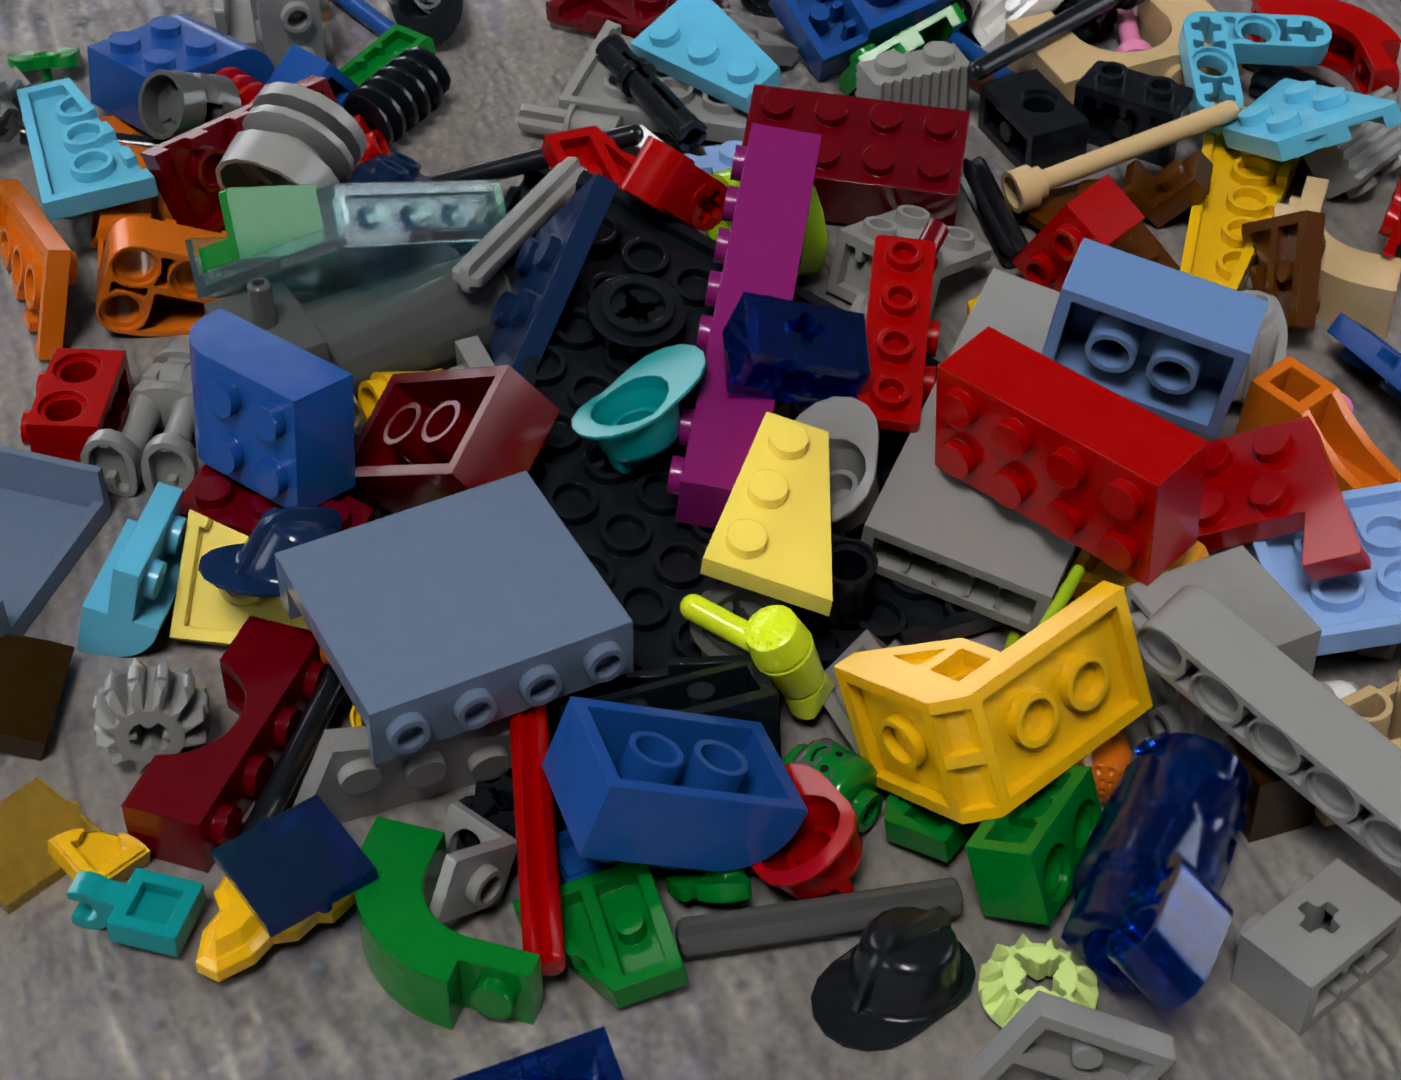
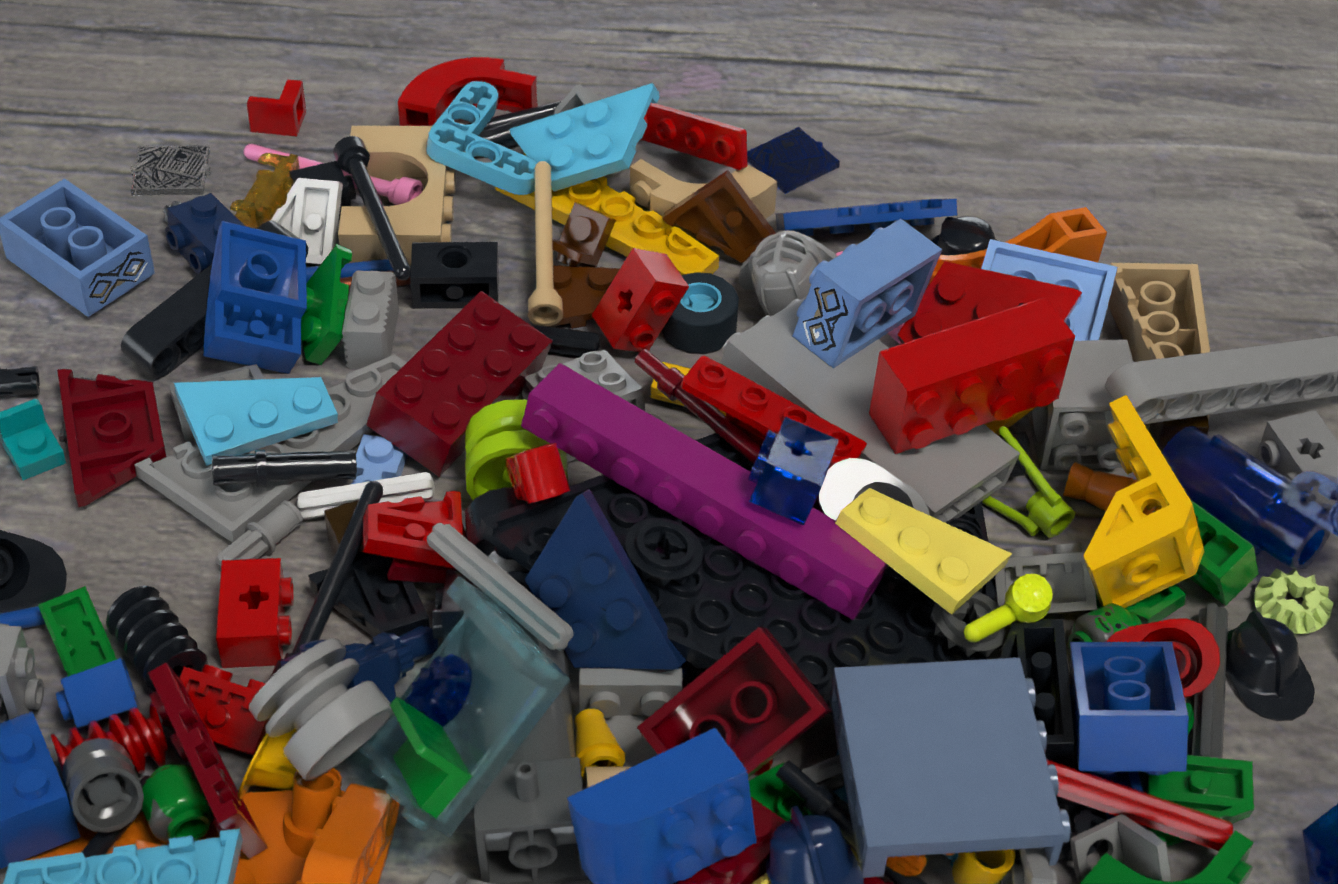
camera: 70 degrees left, 5 degrees up
teal piece [572,344,707,474] -> none
black bracket [1074,61,1194,167] -> none
none -> red brick [216,558,294,668]

